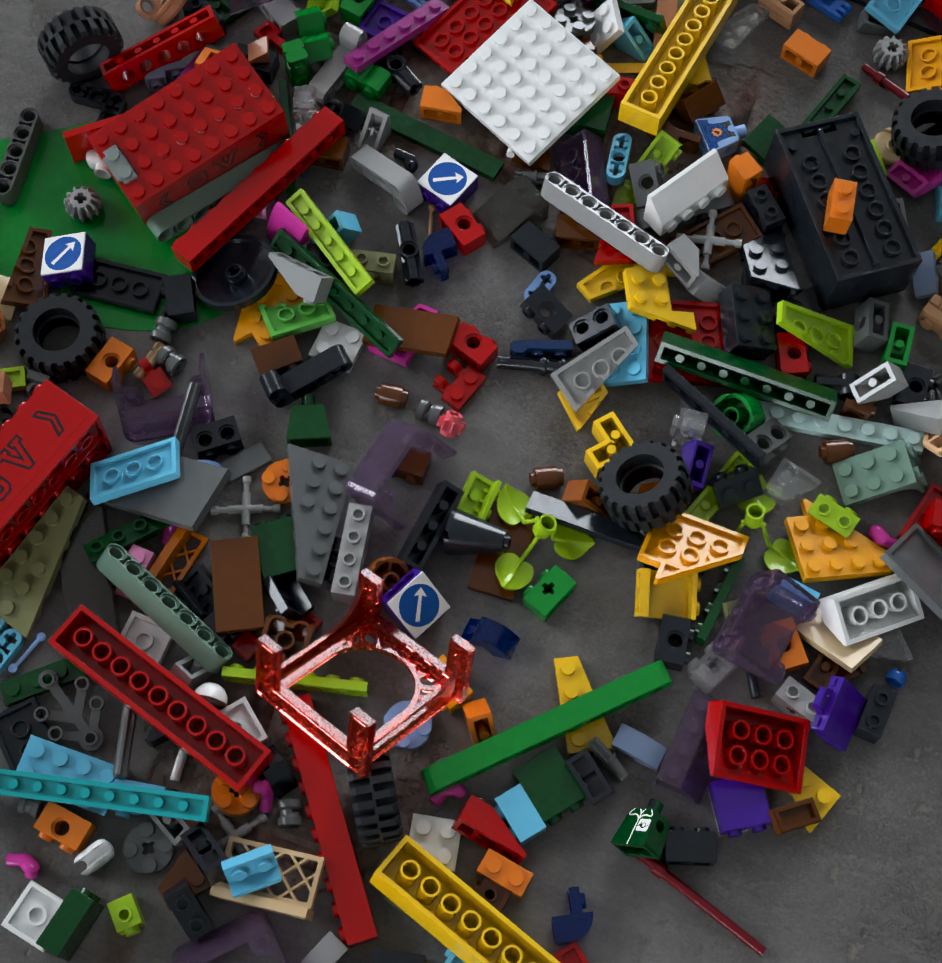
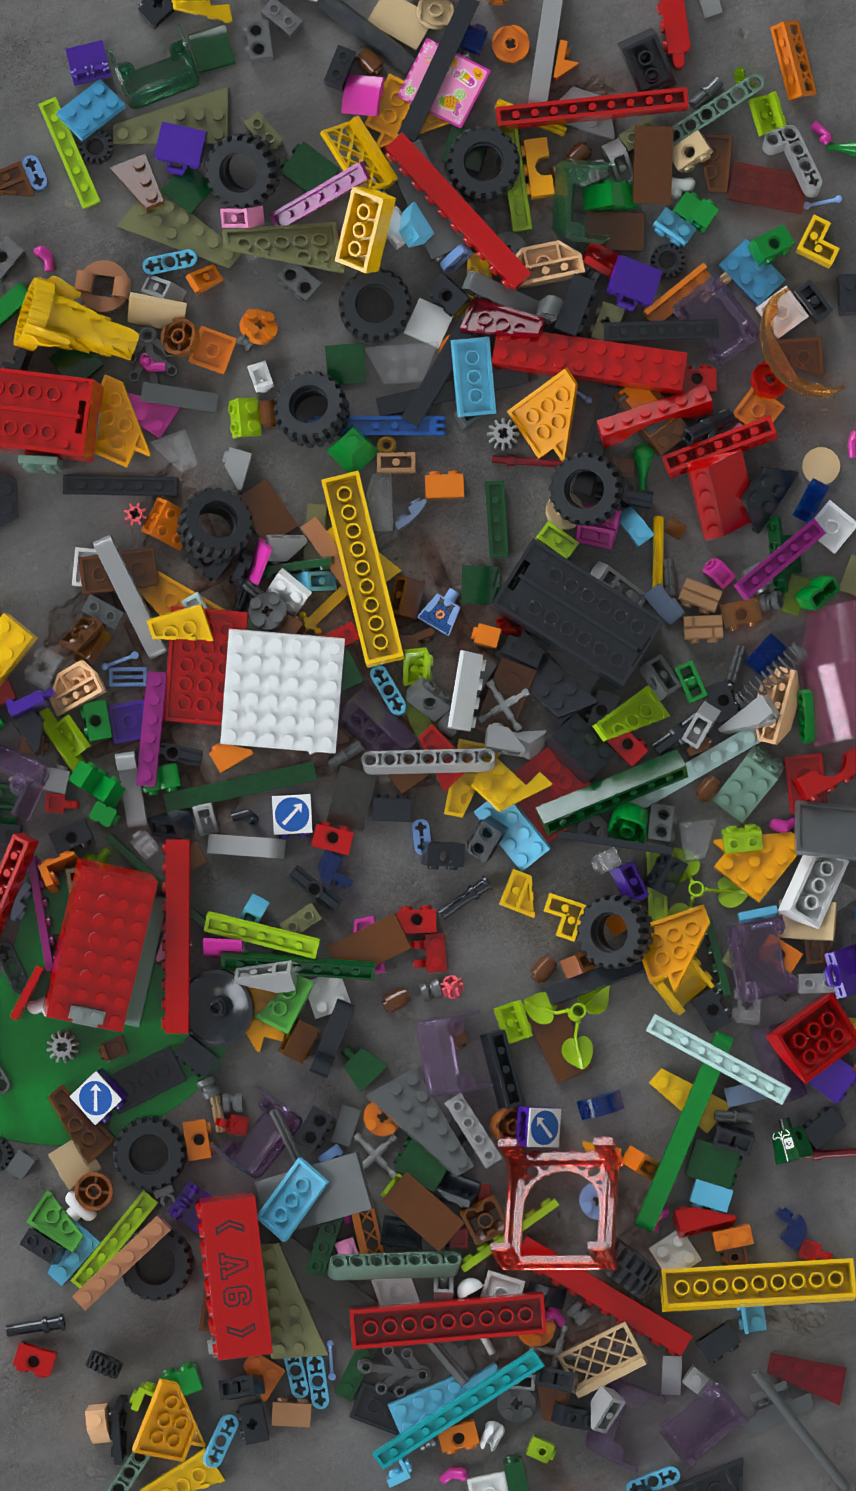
camera: 45 degrees left, 20 degrees up
medium azure bracket [221,844,283,898] -> none
nougat slope [248,36,270,64] -> none
medium nougat hinge [425,204,436,246] -> none
black cone [444,509,512,555] -> none
dark blue hinge [510,340,573,359] -> none
green brick [523,564,577,623] -> none
light grey wing [550,326,638,413] -> none
orange brick [823,178,857,235] -> none
none -> reddish brown bracket [98,1035,129,1062]
none -> sand blue slope [394,498,427,531]
none -> light grey slope [591,1385,626,1434]
none -> light aqua tile [646,1014,791,1105]

